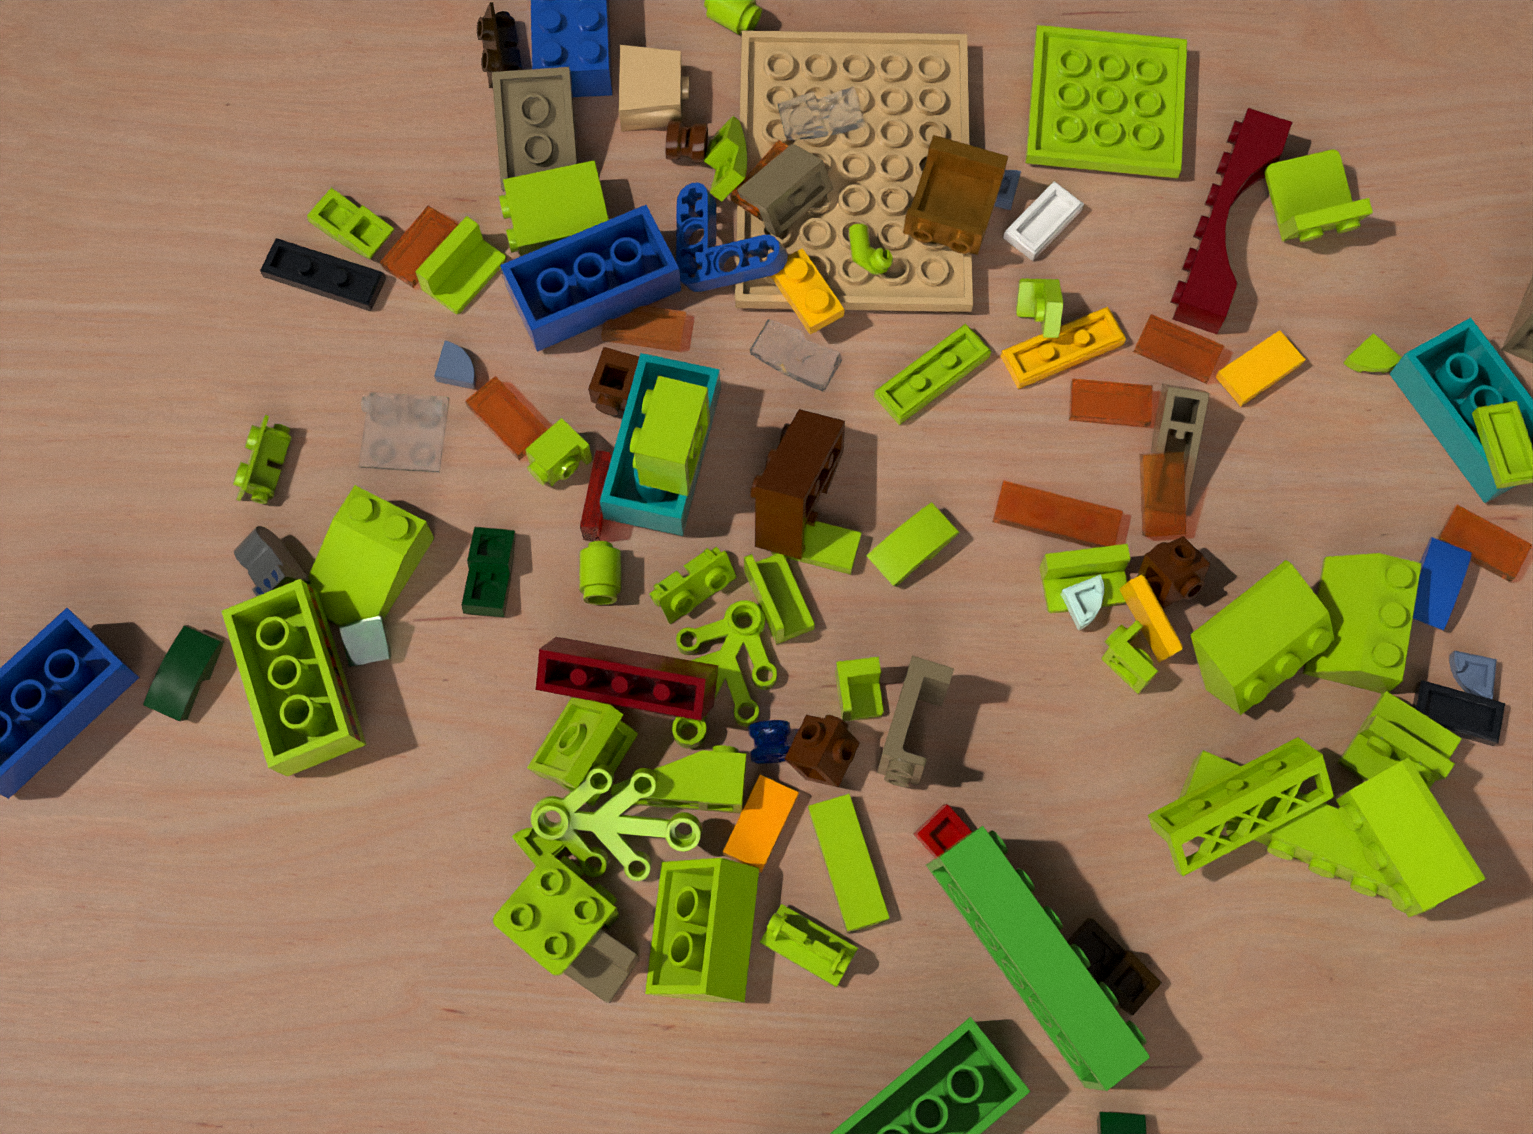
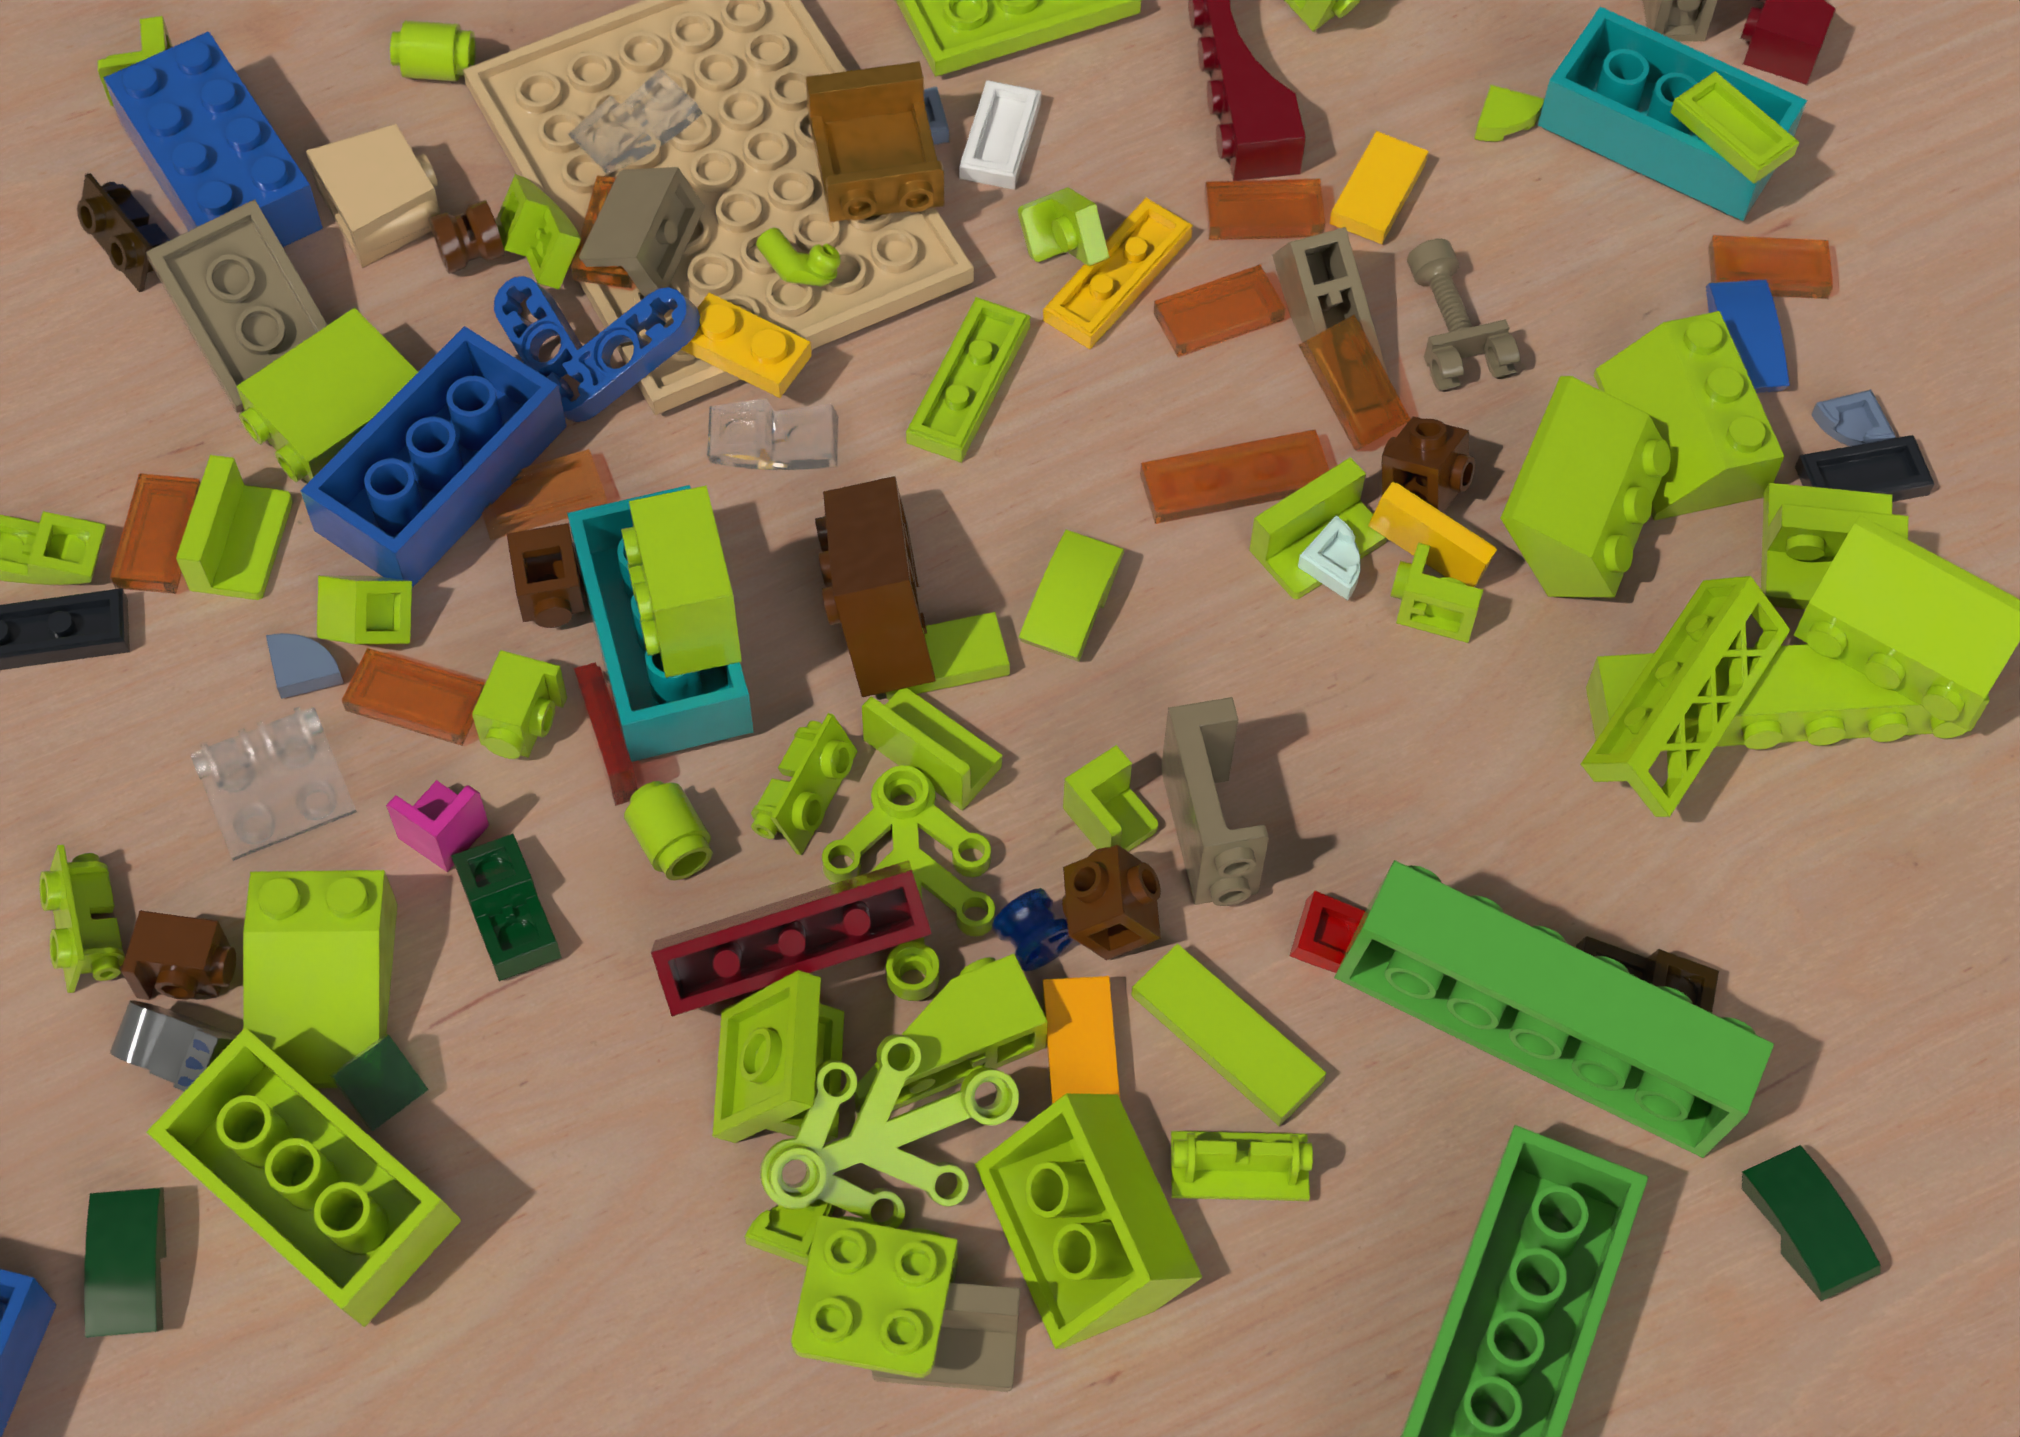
camera: 30 degrees left, 10 degrees down
none -> reddish brown brick [121,910,236,1000]
none -> lime panel [317,576,412,644]
none -> dark pink panel [386,780,489,872]
none -> dark tan bar [1407,239,1520,390]

